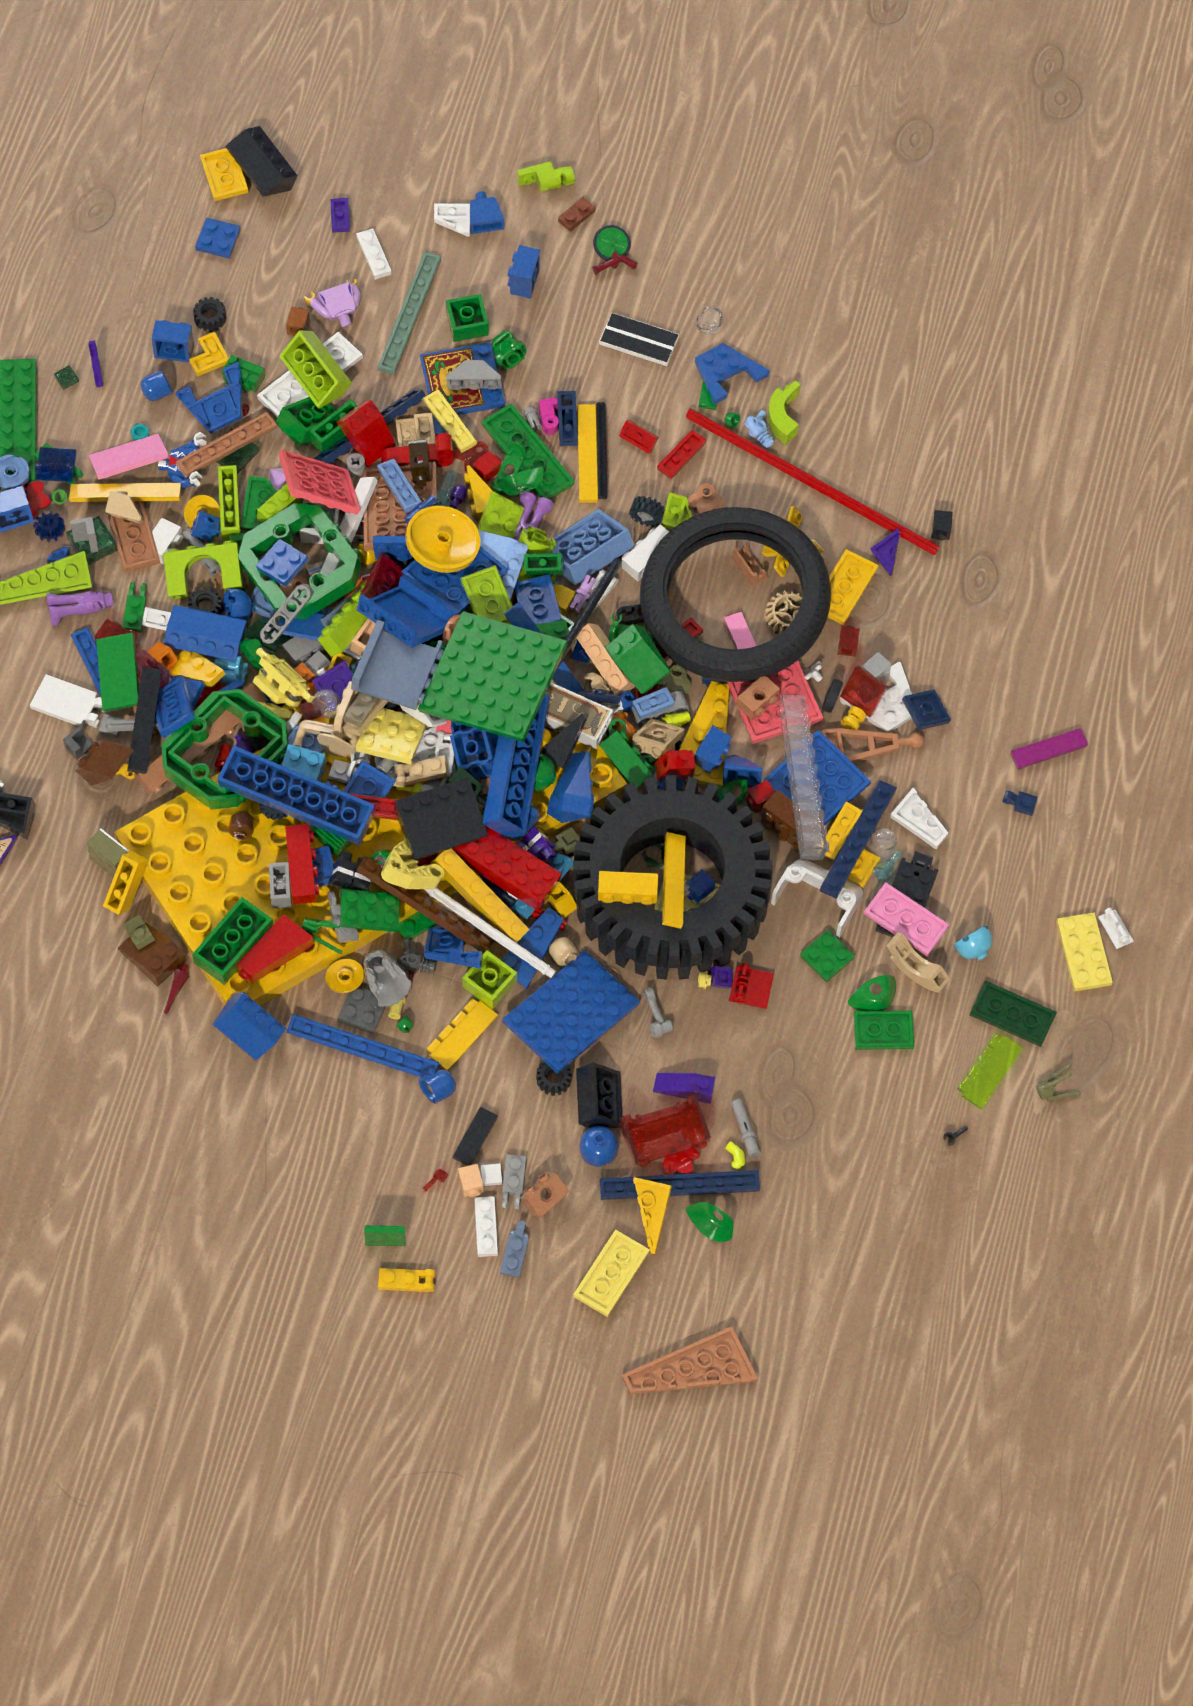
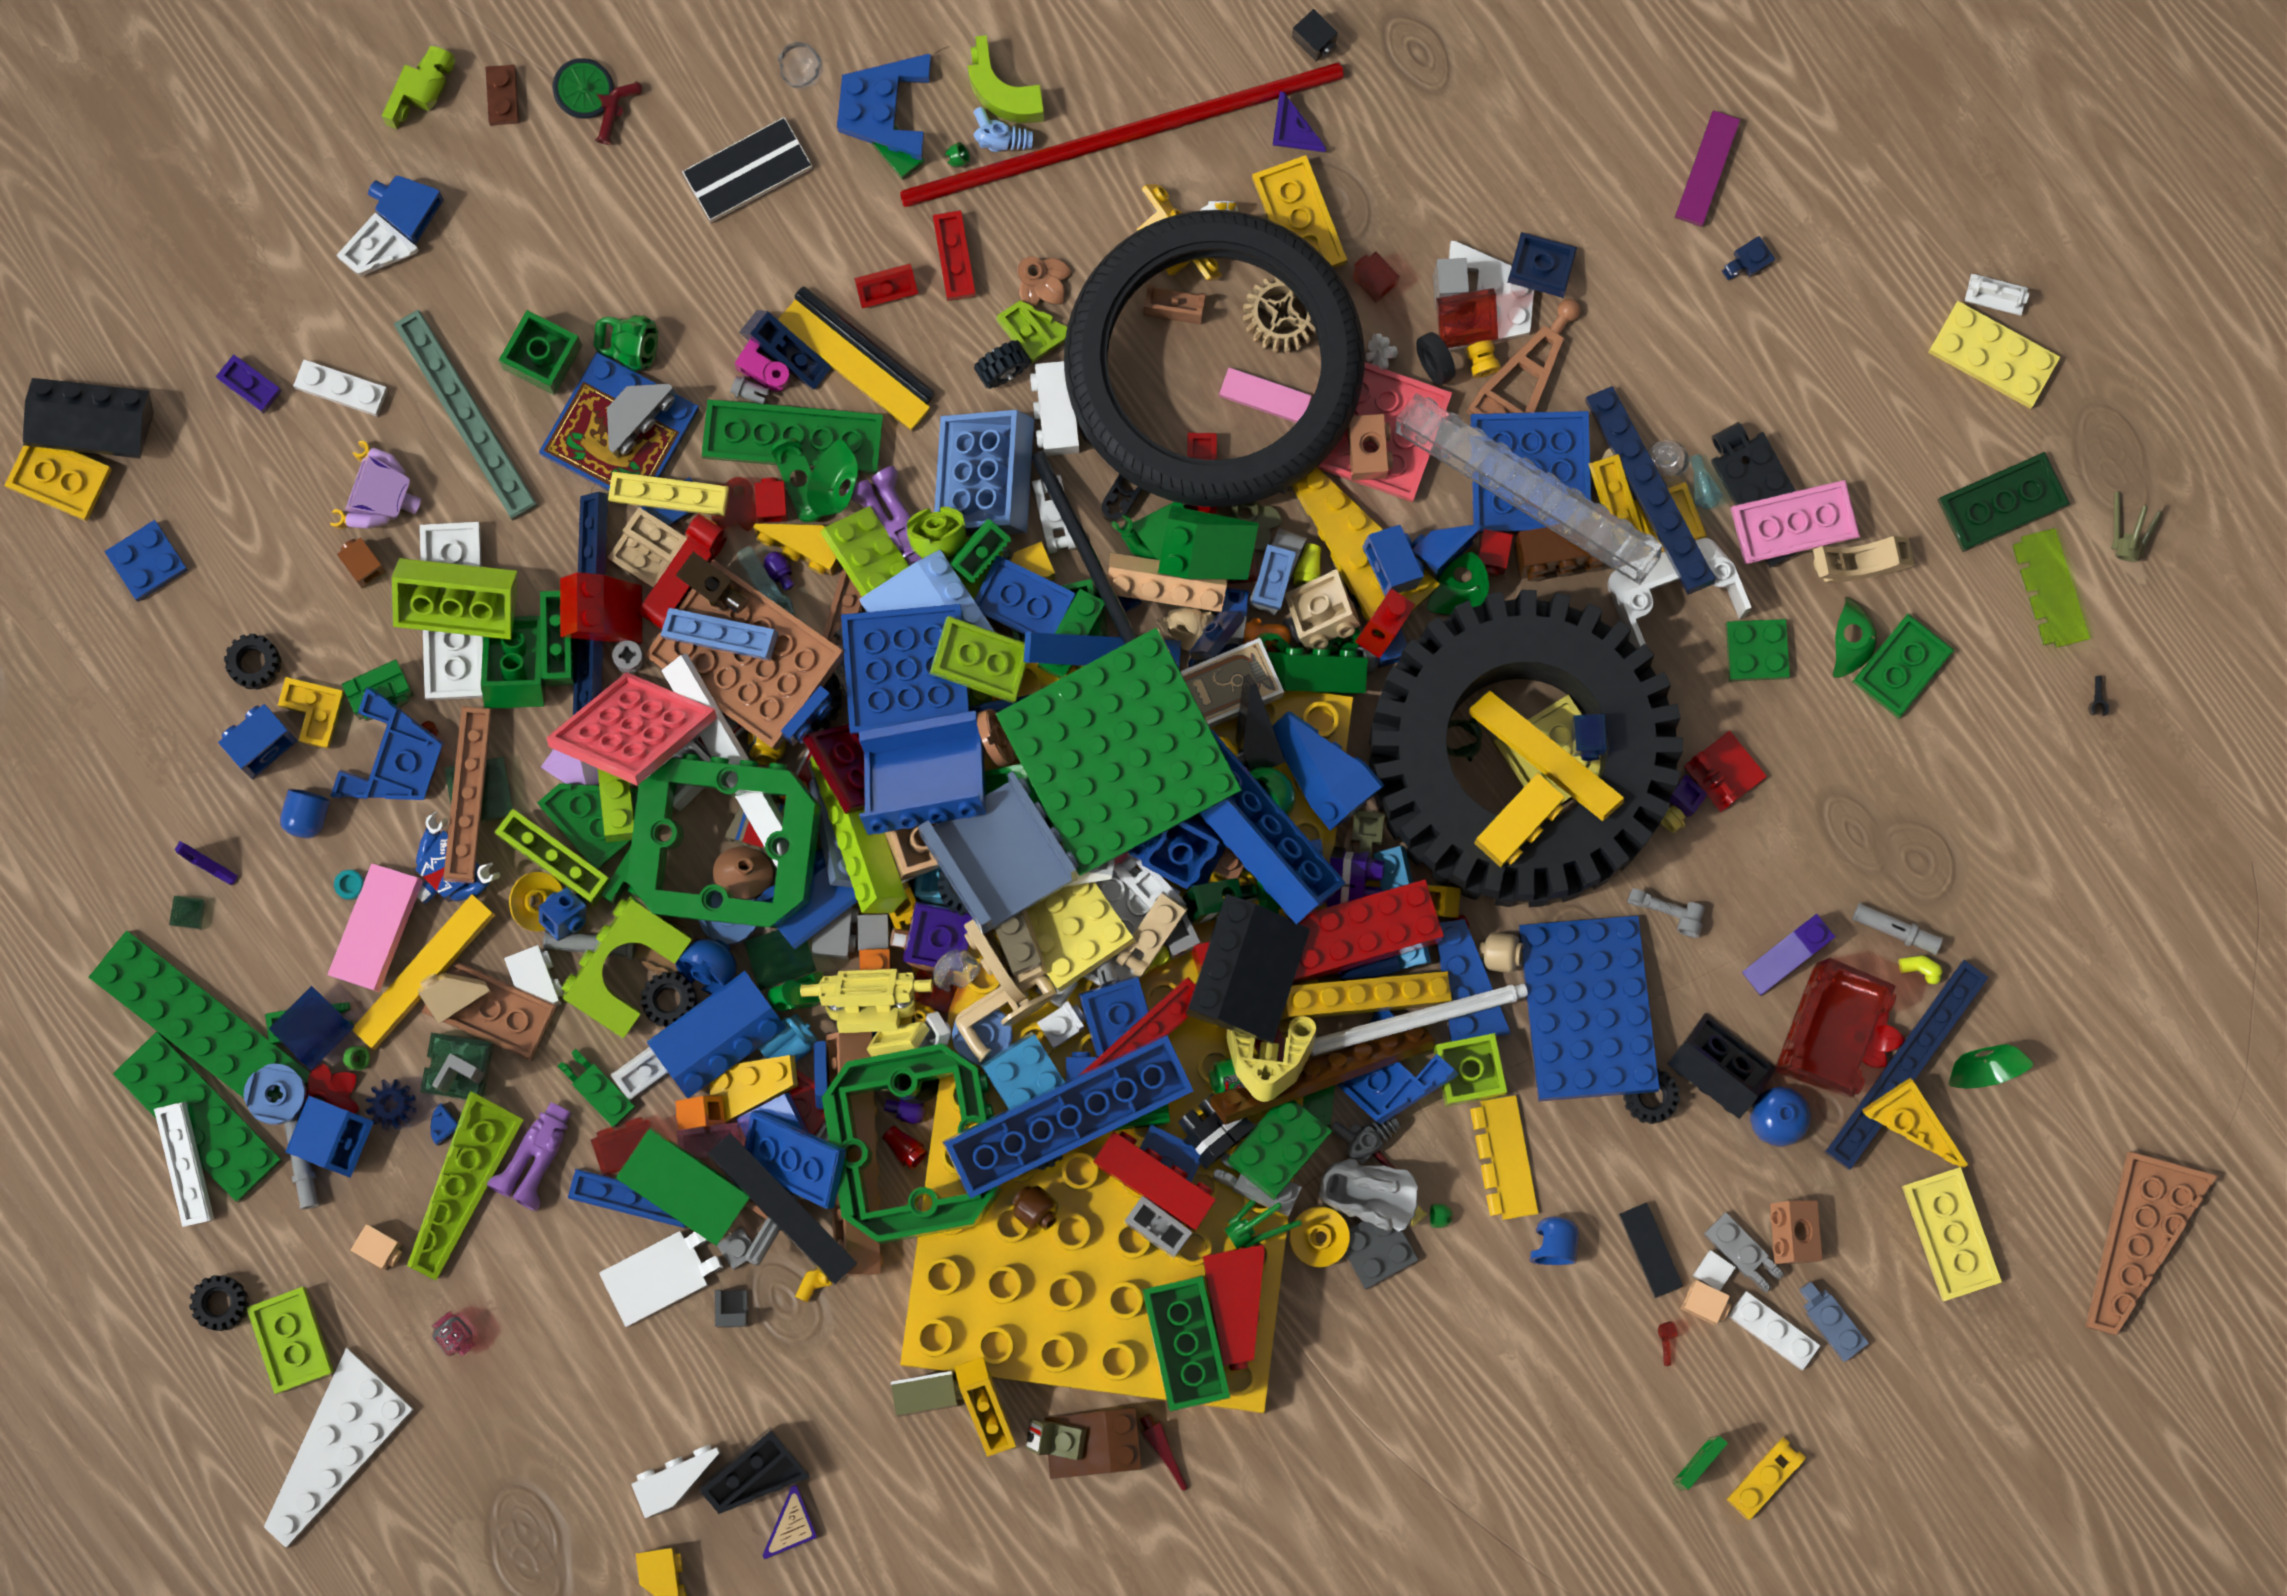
camera: 50 degrees left, 15 degrees up
reddish brown slope [75,740,134,785] -> none
blue slope [212,992,286,1060] -> none
plate [256,539,309,587] -> none
light grey beam [260,584,313,644] -> none
blue tile [286,1014,441,1078] -> none
blue pin [404,495,439,525] -> none
yellow dish [405,506,480,573] -> none
blue brick [508,245,540,299] -> none
lavender pin [569,575,597,613] -> none
white wing [890,788,948,850] -> none
medium azure cylinder [953,925,993,961] -> none

